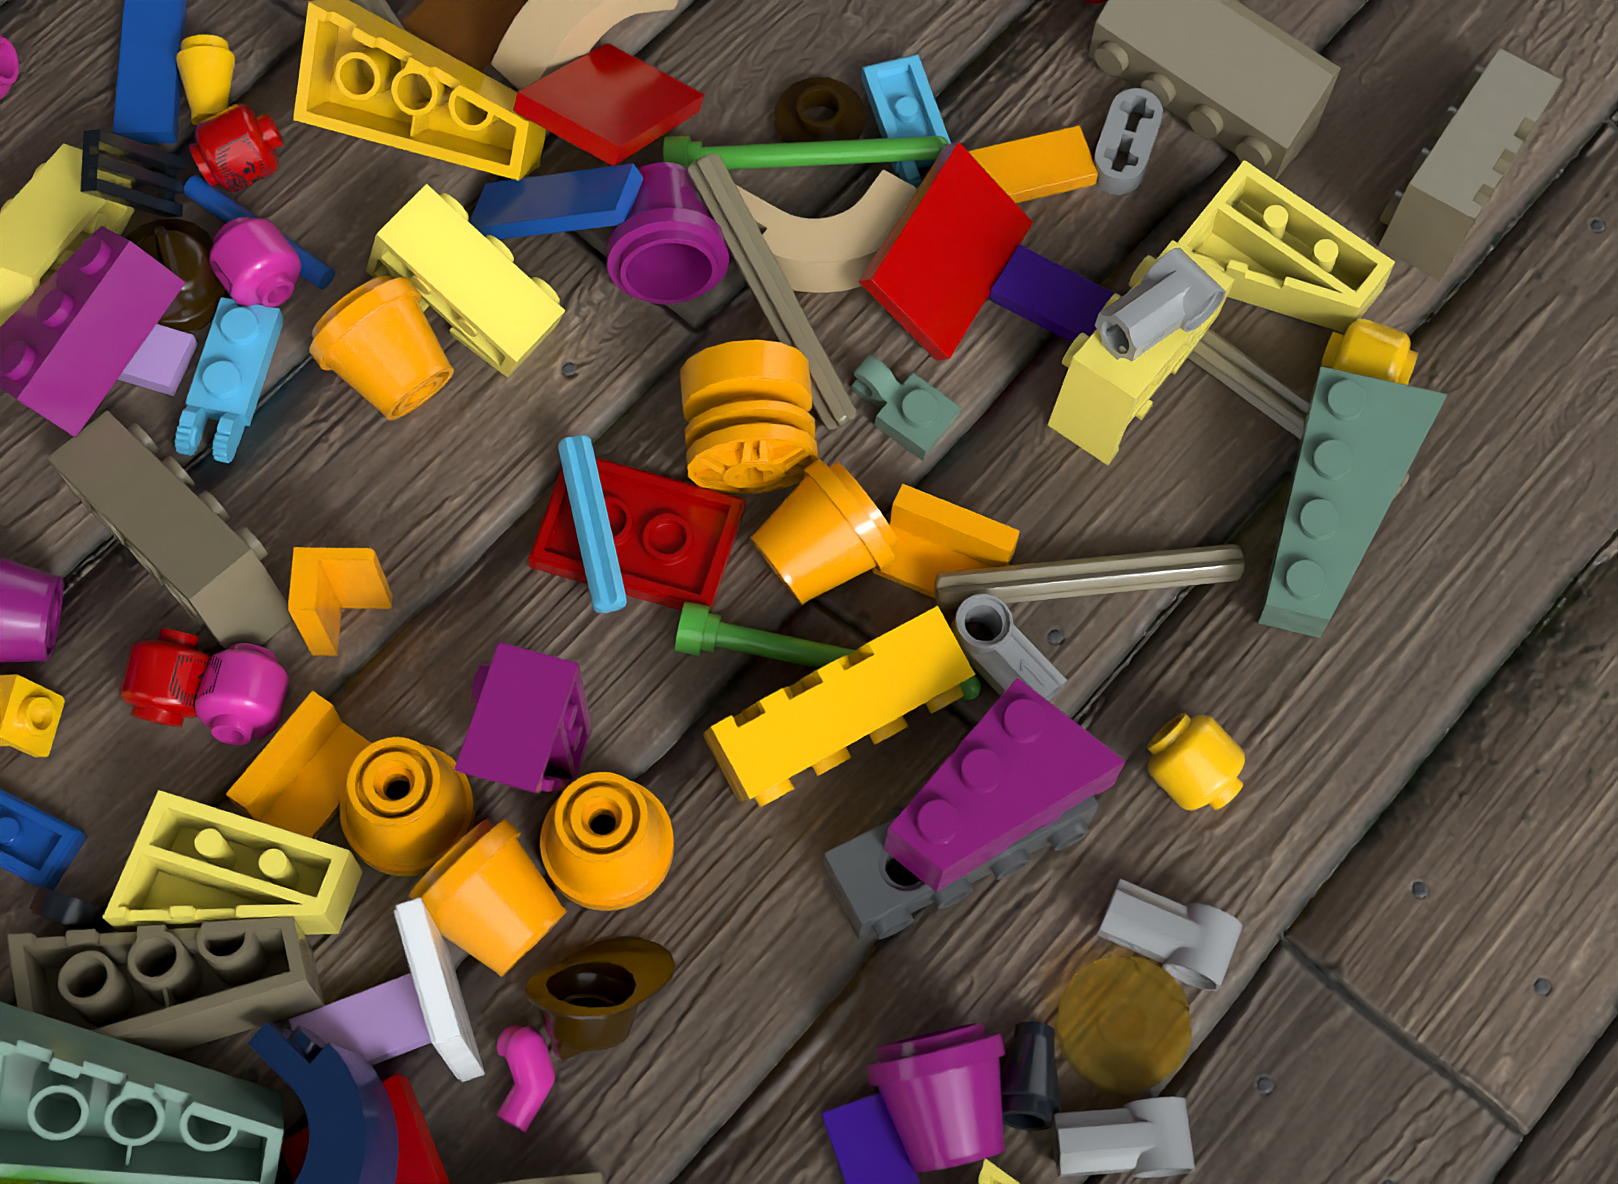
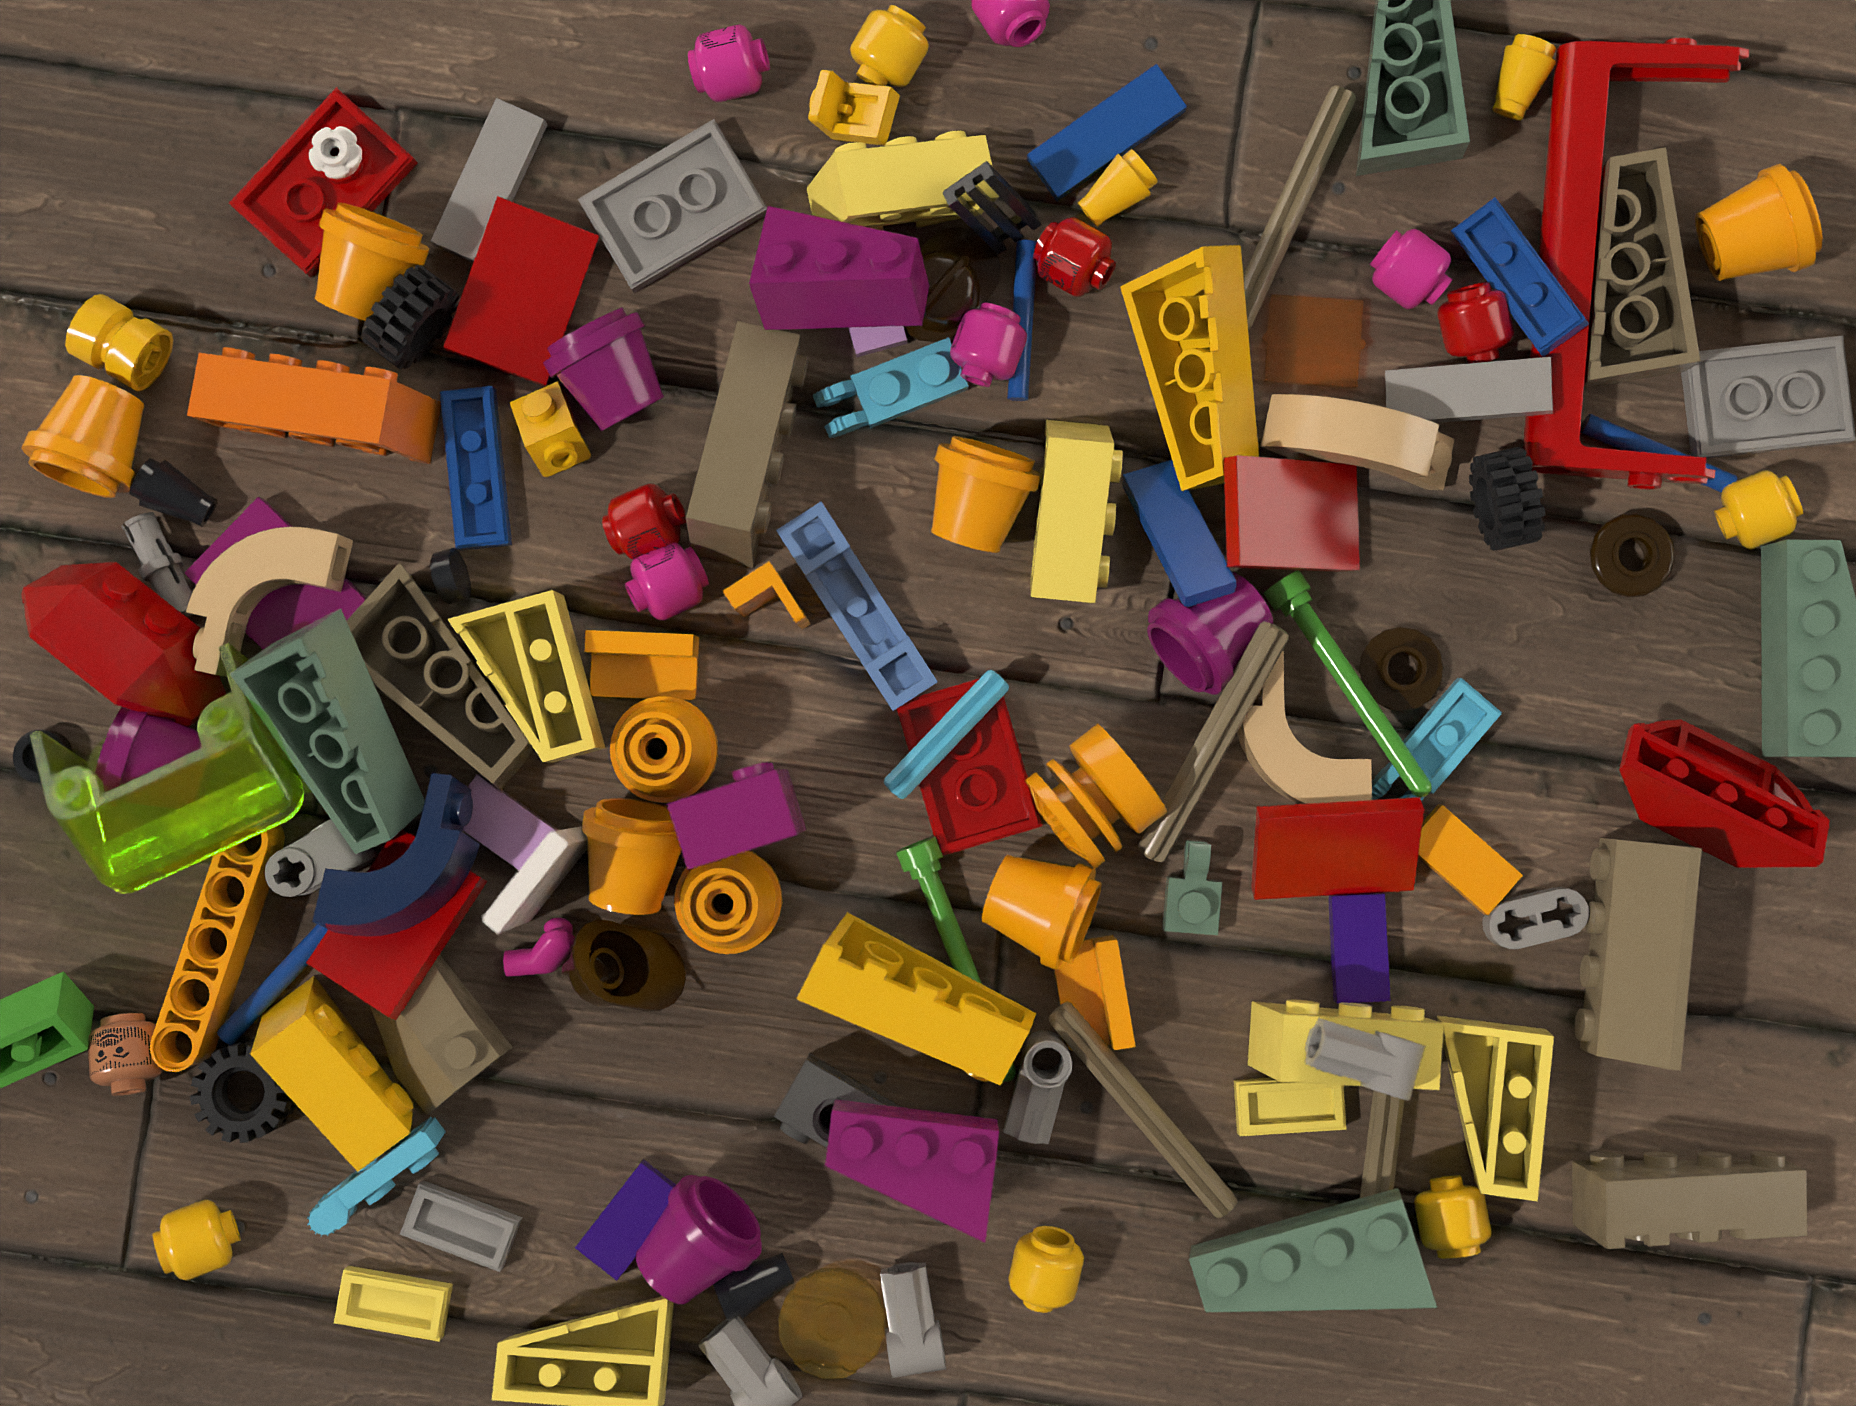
camera: 60 degrees right, 20 degrees up
none -> medium blue slope [776,502,938,711]
none -> light yellow tile [1234,1078,1347,1136]

